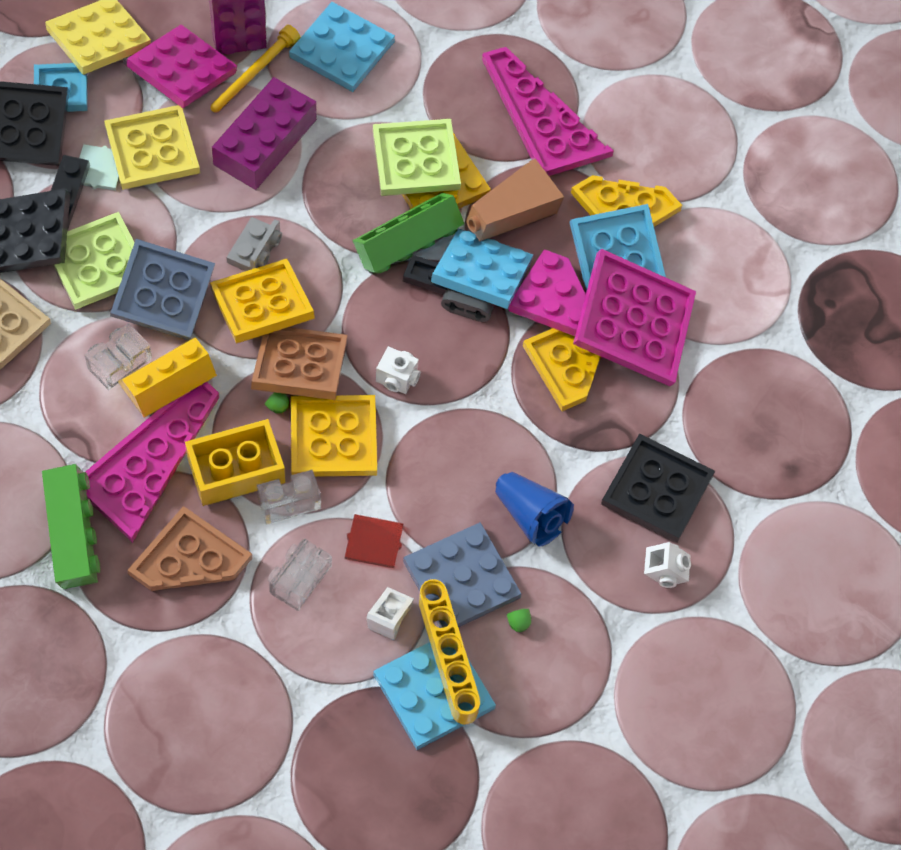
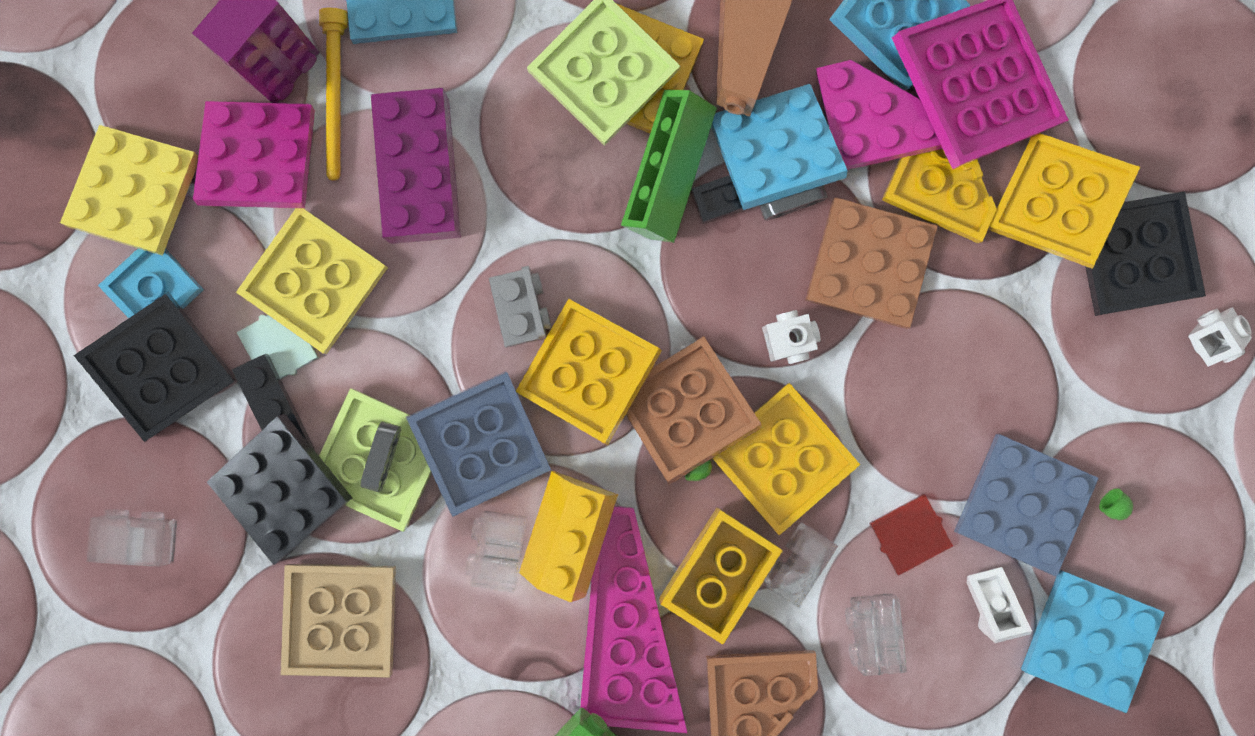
camera: 35 degrees left, 25 degrees up
yellow beam [419,579,480,725] -> none
blue cone [495,472,574,547] -> none
none -> dark grey beam [361,421,401,493]
none -> nougat plate [805,197,938,329]
none -> yellow plate [989,133,1140,269]

